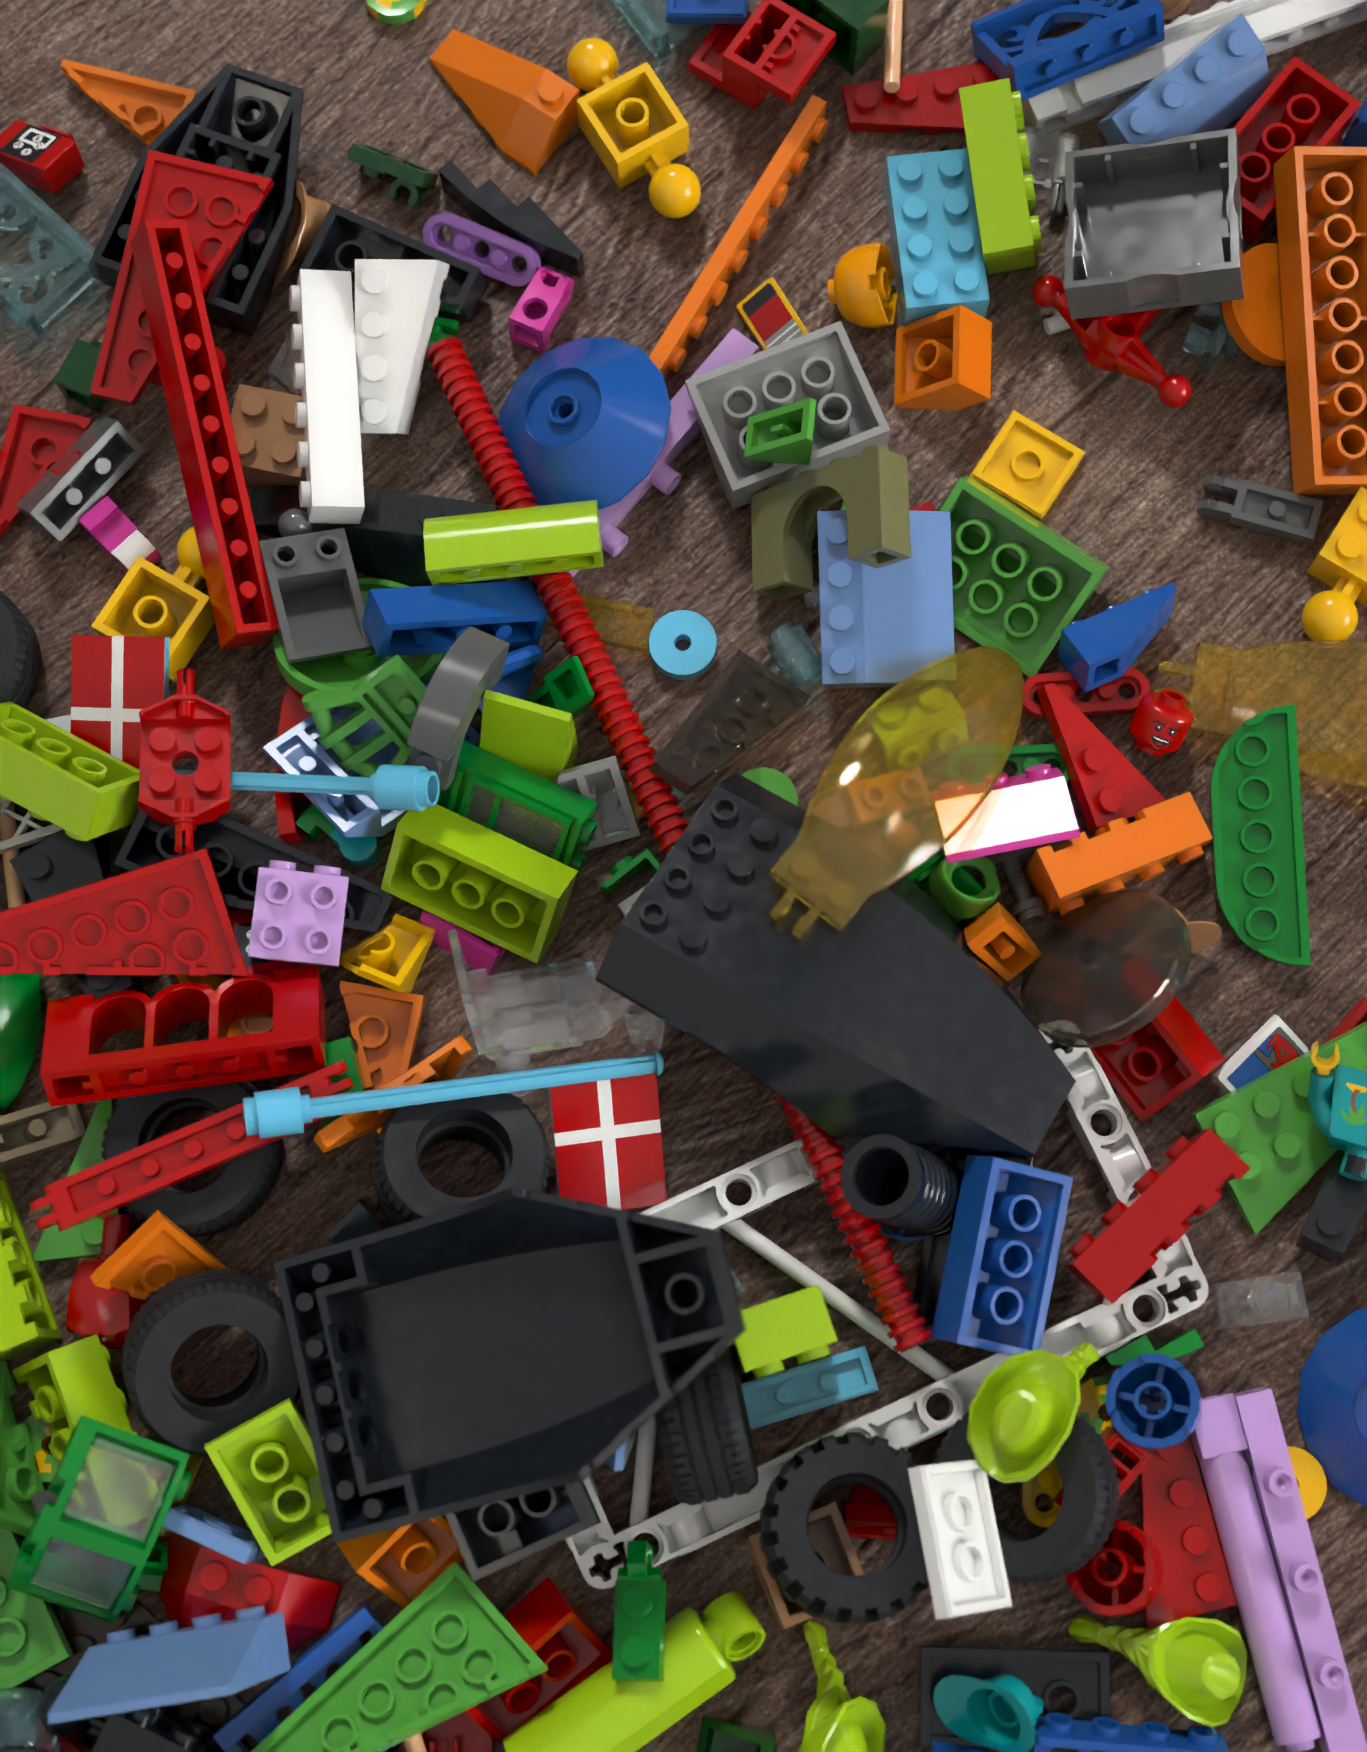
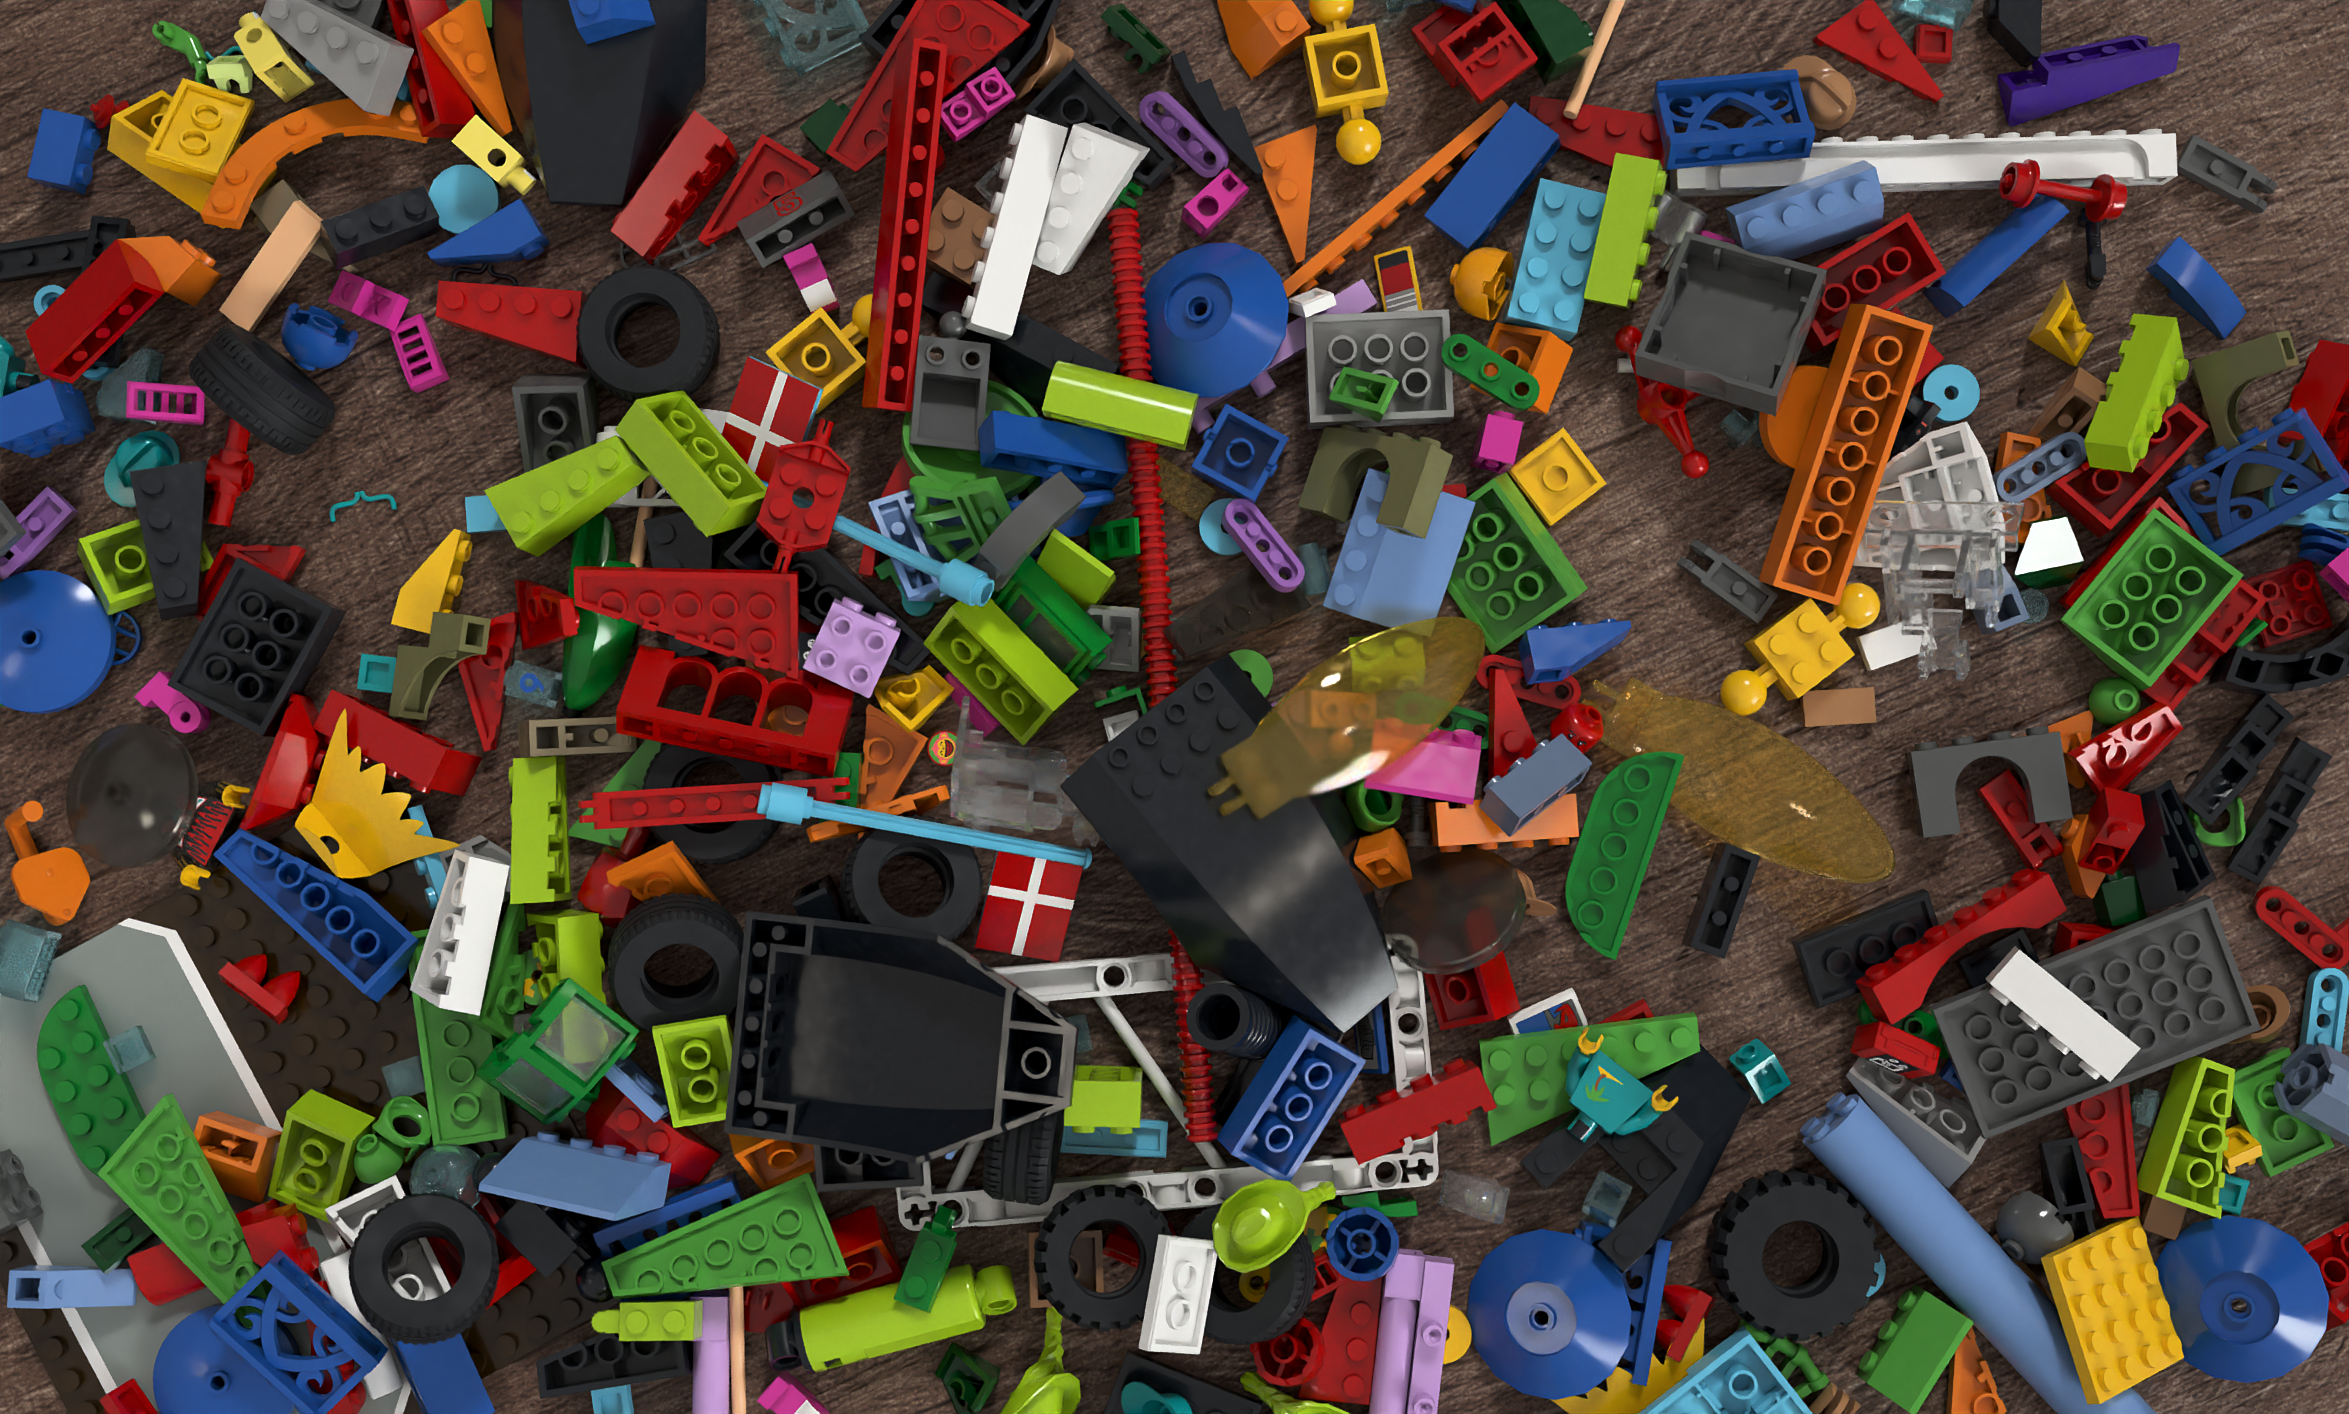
camera: 15 degrees right, 10 degrees up
none -> tile [927,731,964,767]
none -> dark pink slope [940,67,1016,143]
none -> blue brick [1191,404,1289,504]
none -> medium lavender plate [1222,499,1305,593]
none -> orange wing [1254,124,1317,266]
none -> white tile [1288,288,1337,318]
none -> slope [1353,1003,1389,1074]
none -> blue brick [1424,102,1561,255]
none -> green plate [1441,334,1540,411]
none -> dark pink brick [1470,411,1524,474]
none -> sand blue brick [1479,733,1592,837]

